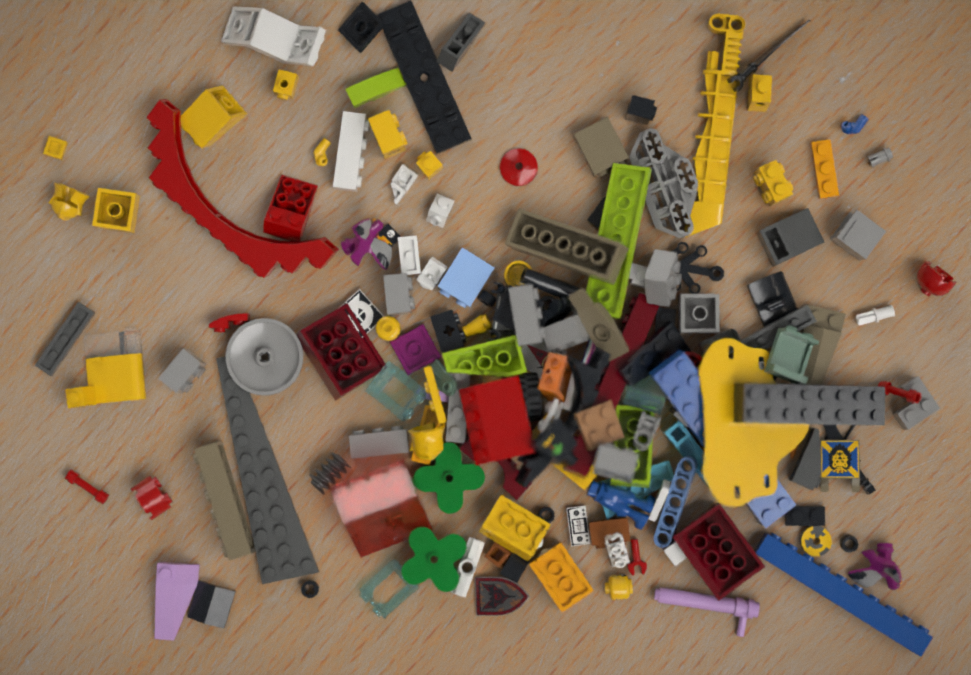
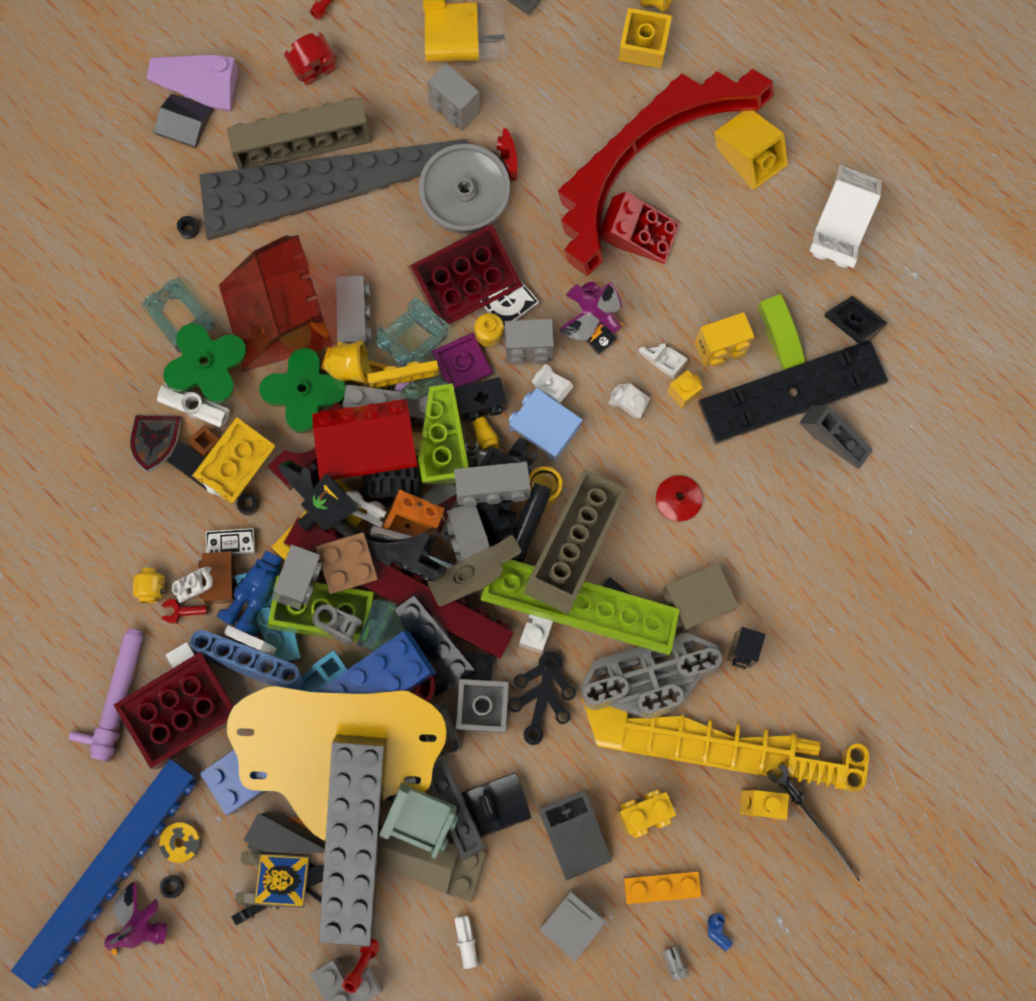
camera: 90 degrees right, 10 degrees down
yellow brick [273,69,299,101] -> none
dark grey piece [309,452,351,495] -> none
yellow arm [313,138,331,166] -> none
white brick [333,111,370,192] -> none
white plate [398,235,421,275] -> none
light orange piece [529,541,594,613] -> none
light grey brick [644,249,682,307] -> none
black plate [785,506,825,526] -> none

